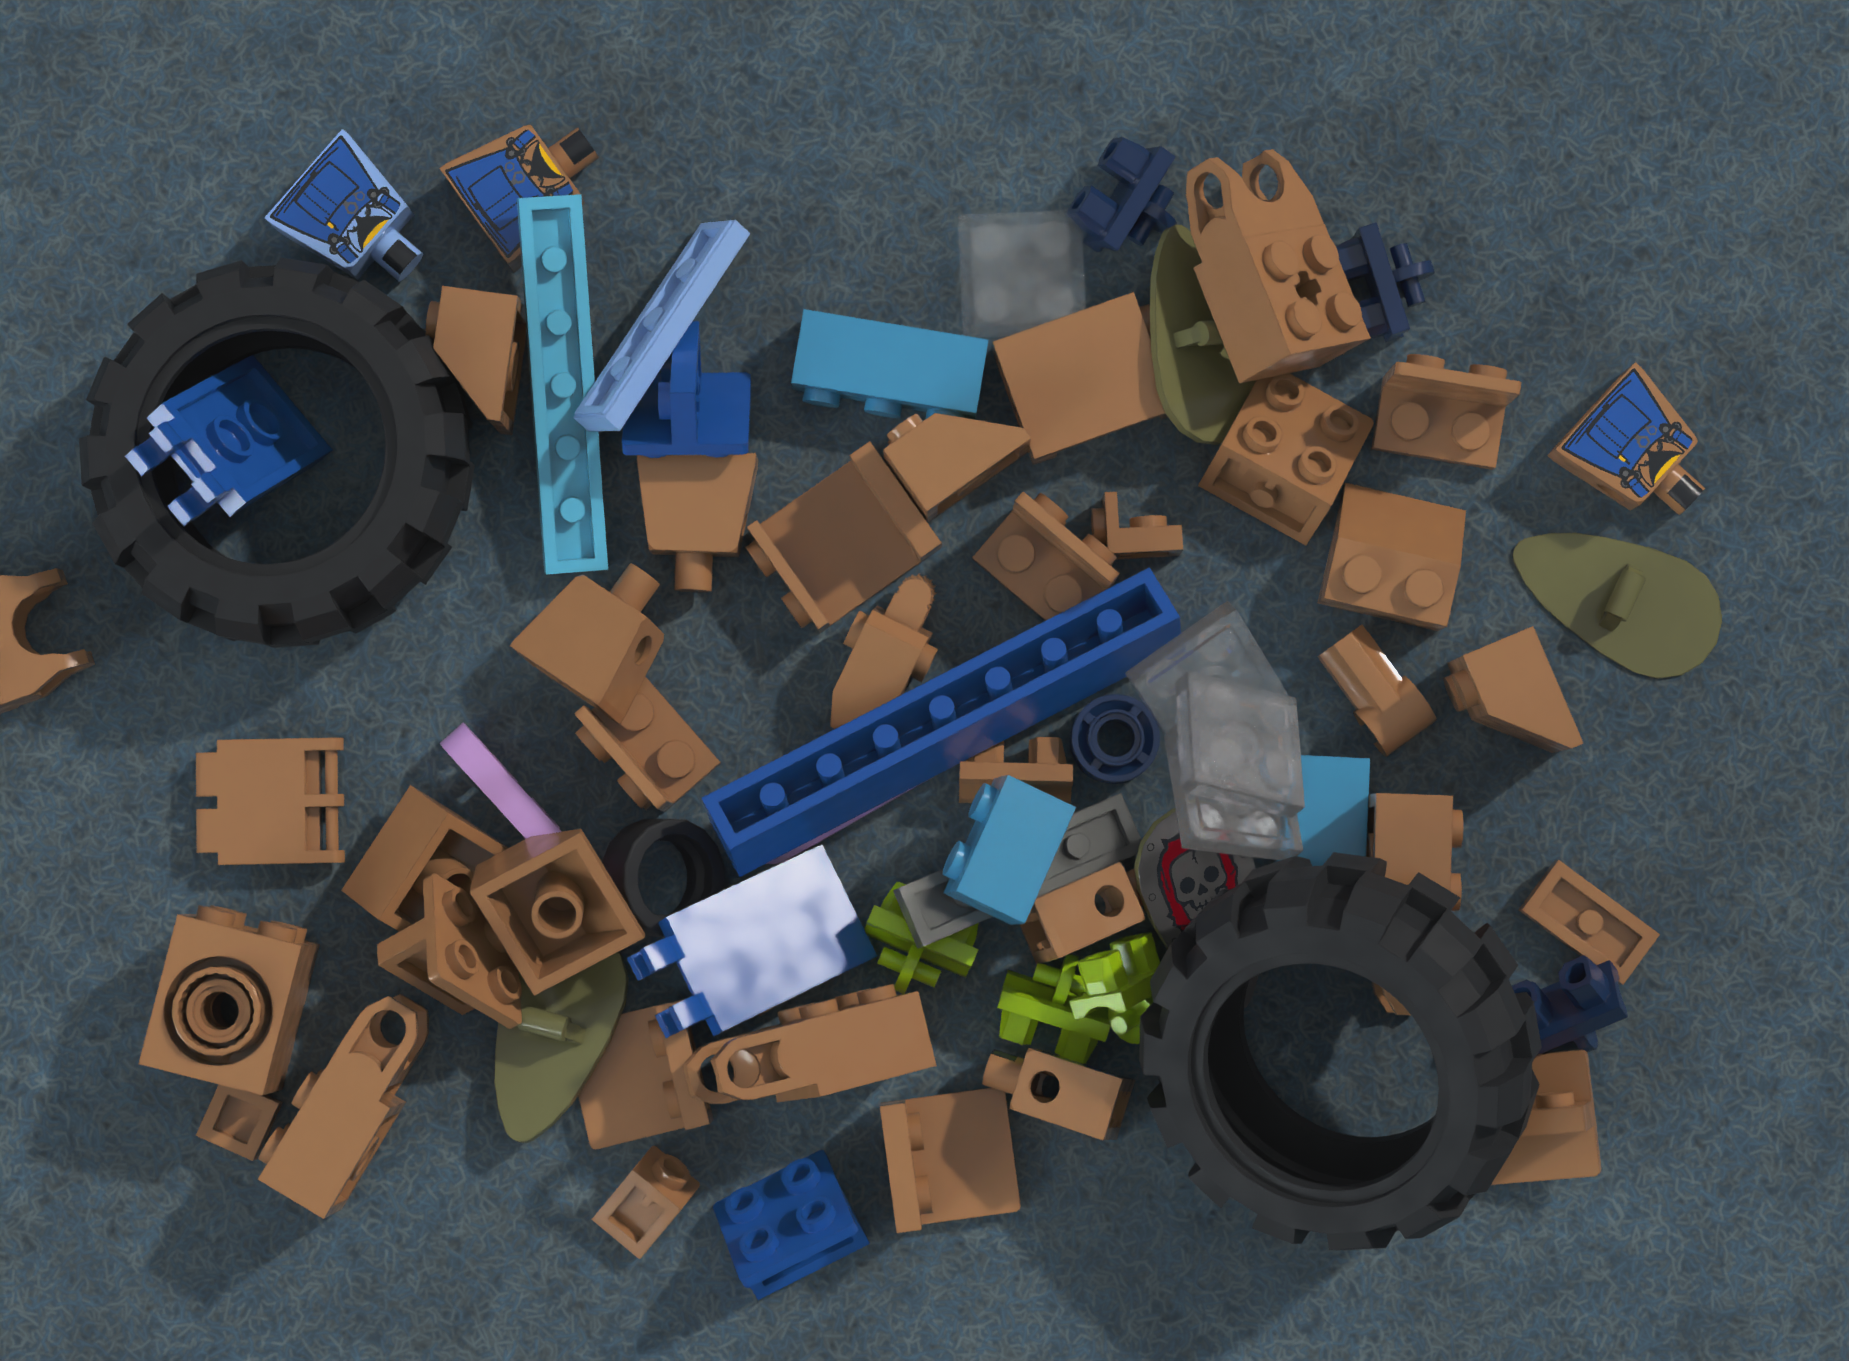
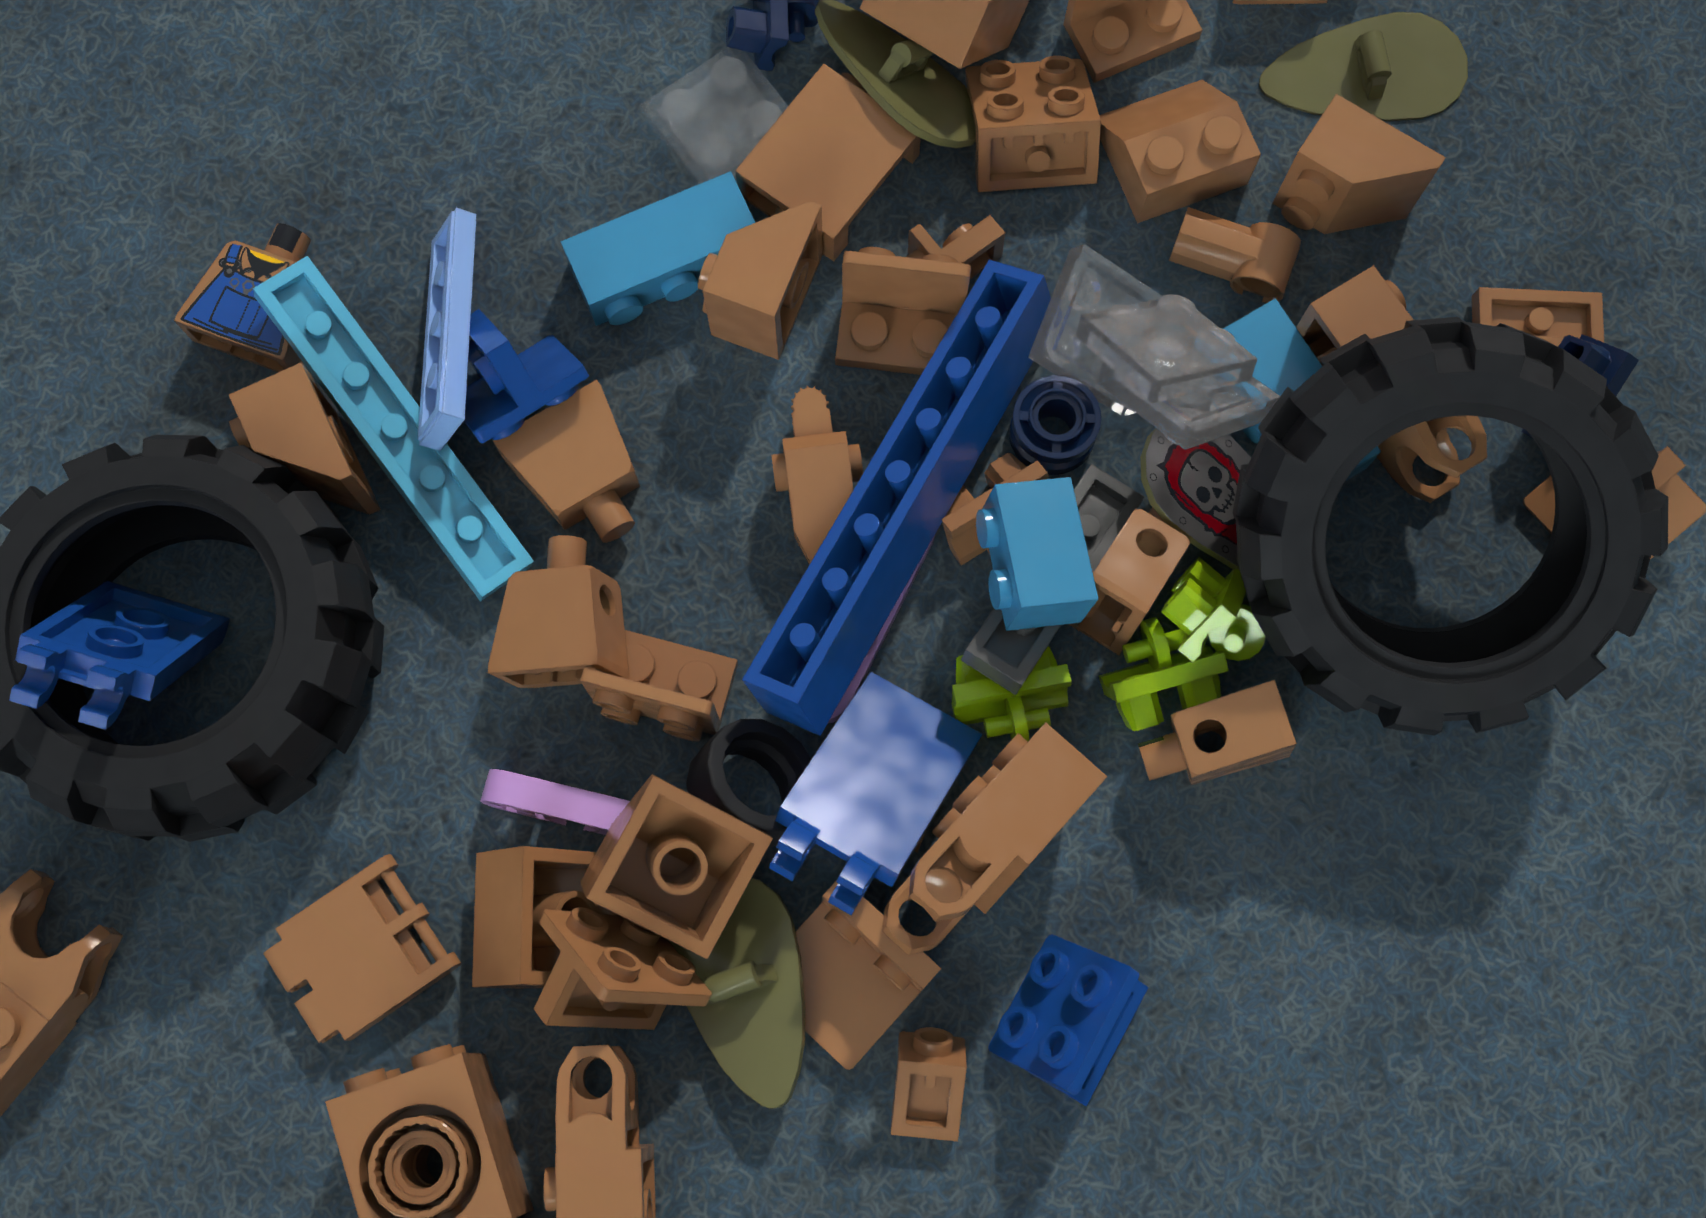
camera: 35 degrees left, 10 degrees down
torso [265,129,423,282] -> none
medium nougat panel [745,441,942,633] -> none
medium nougat bracket [880,1088,1021,1233] -> none

